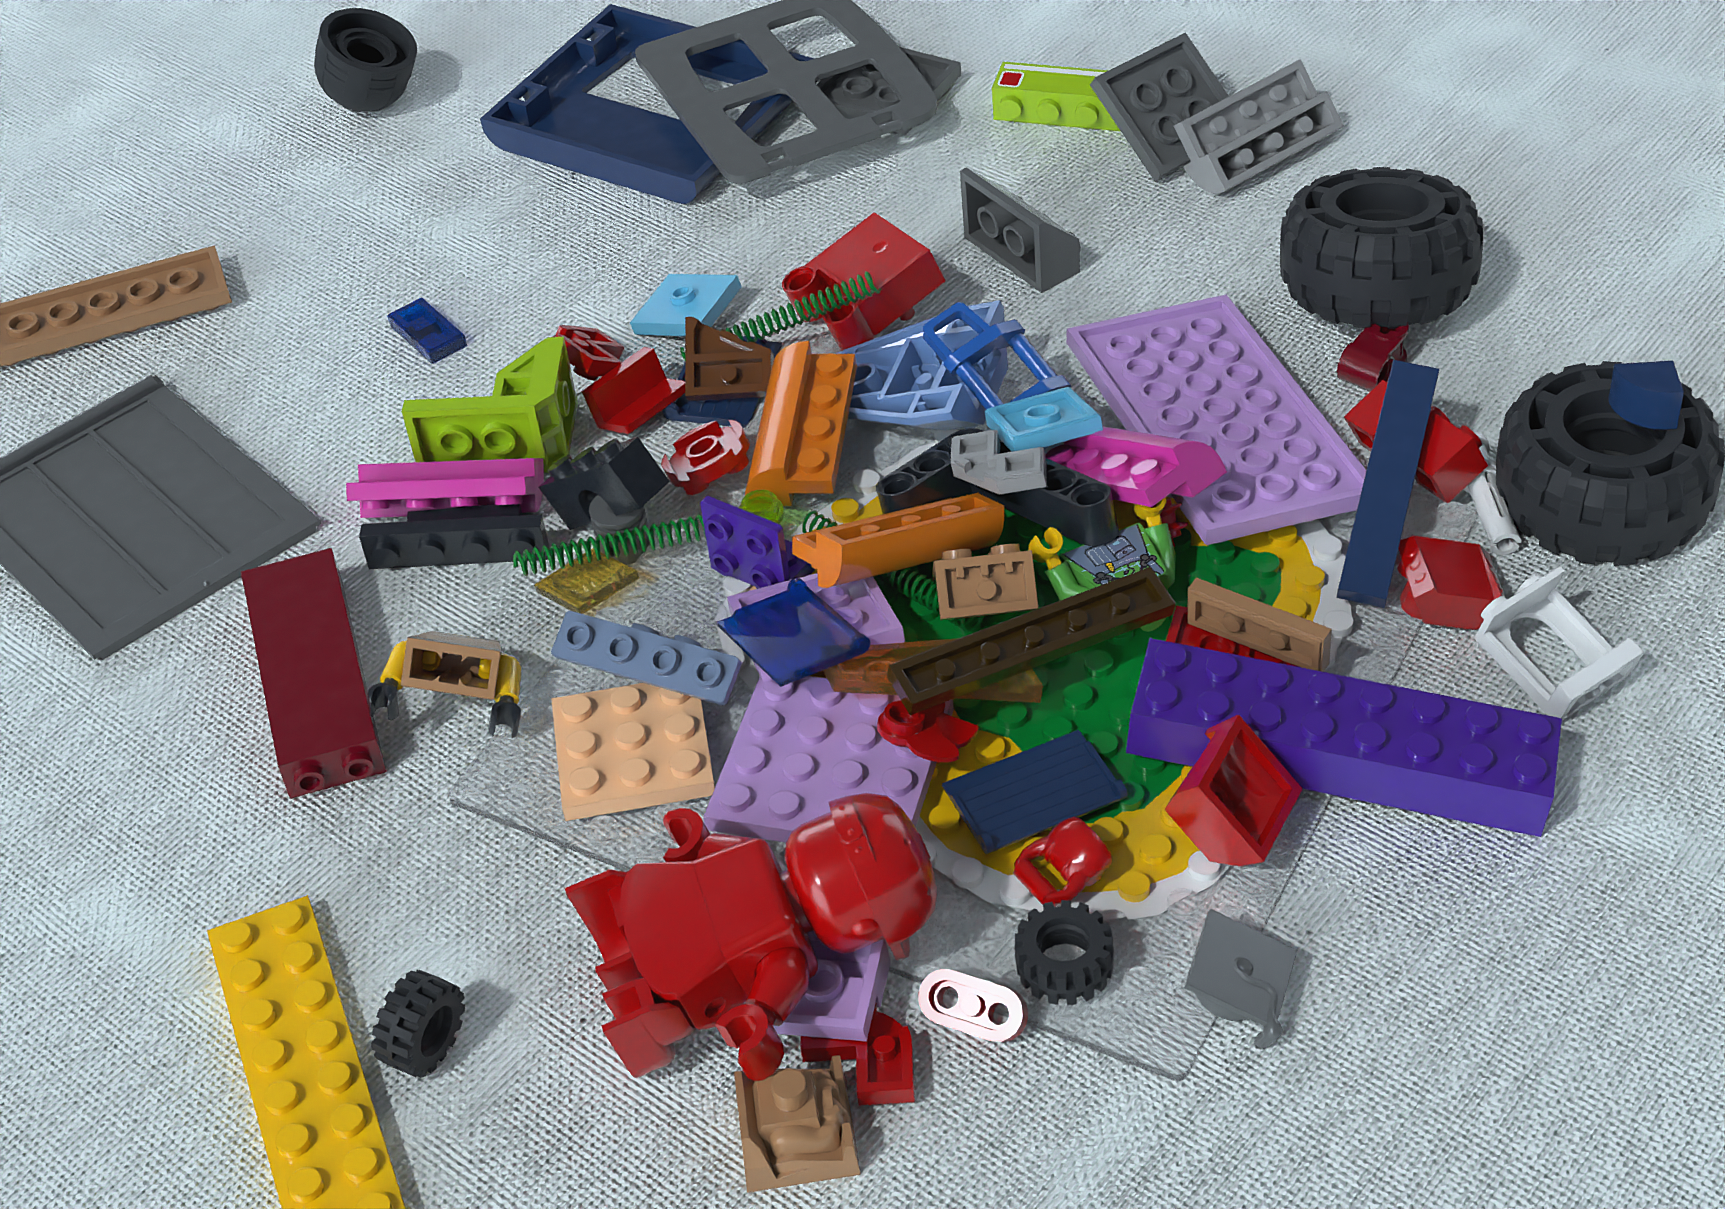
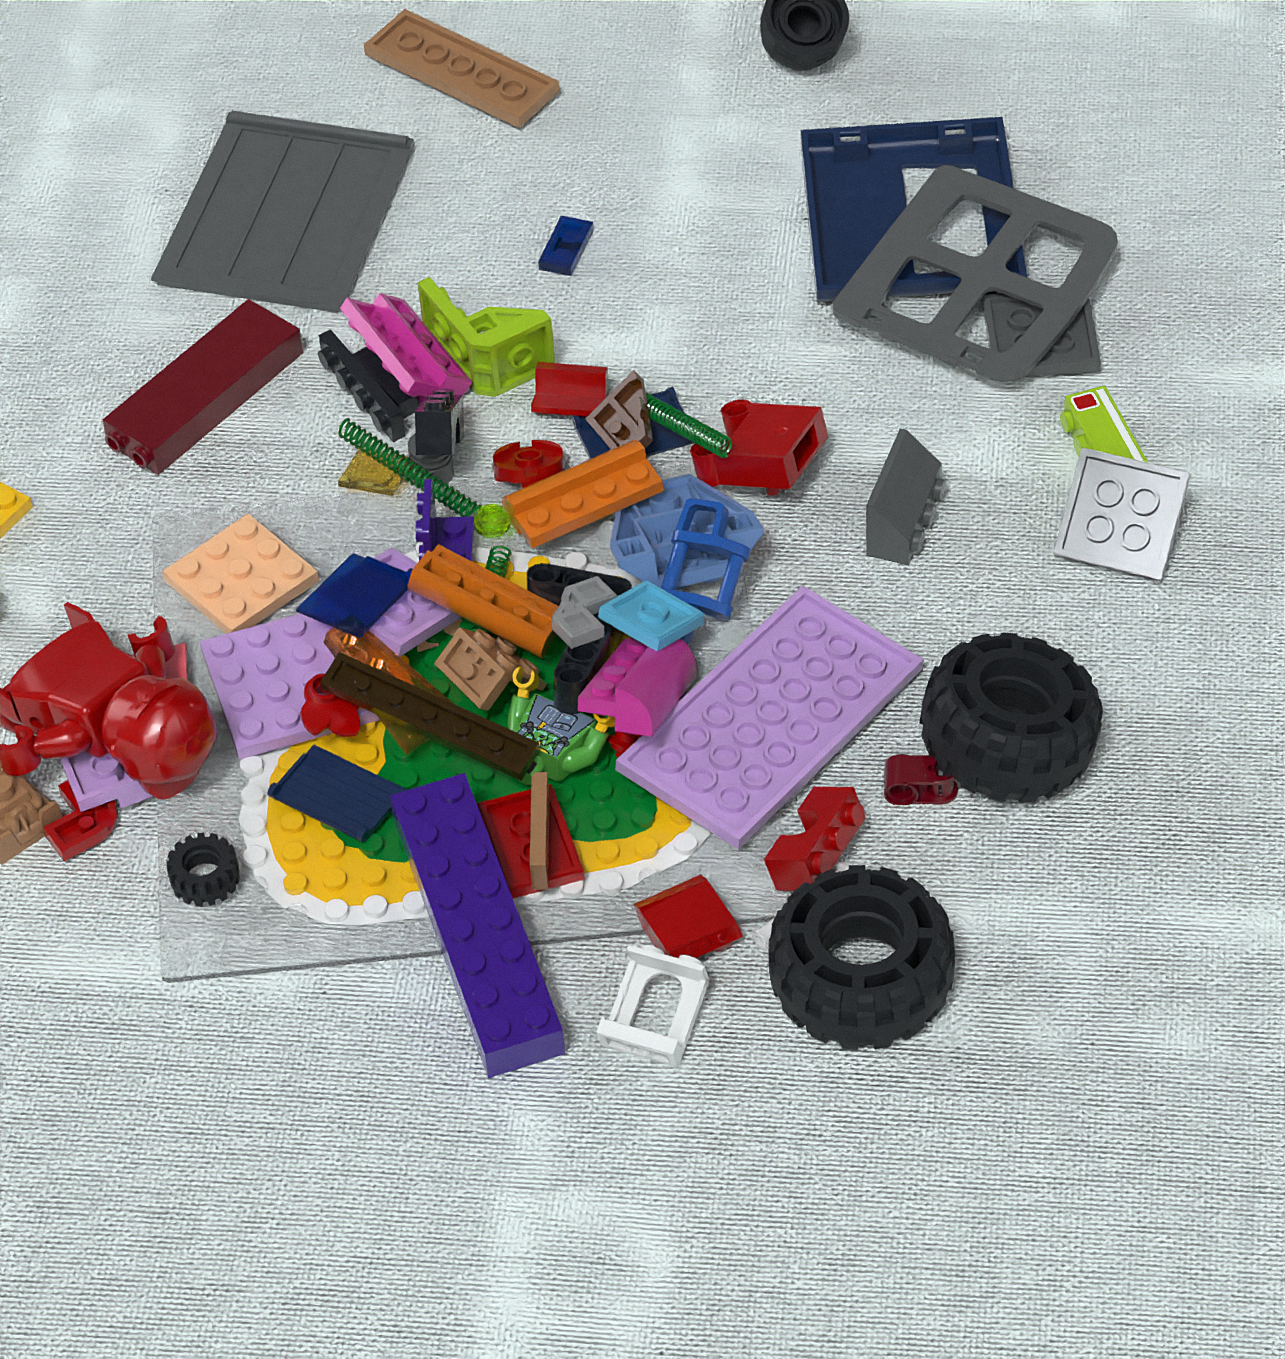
camera: 55 degrees right, 5 degrees up
torso [368,631,521,738] -> none
sand blue bracket [551,611,742,705] -> none
red plate [552,325,624,381] -> none
medium azure plate [630,274,742,336] -> none
plate [918,969,1028,1042] -> none
red piece [1013,817,1113,907] -> none
red brick [1164,714,1303,866] -> none
light grey brick [1174,59,1344,194] -> none
dark grey hat [1184,909,1298,1049] -> none
dark blue tile [1336,360,1440,608] -> none
dark blue brick [1608,360,1684,429] -> none

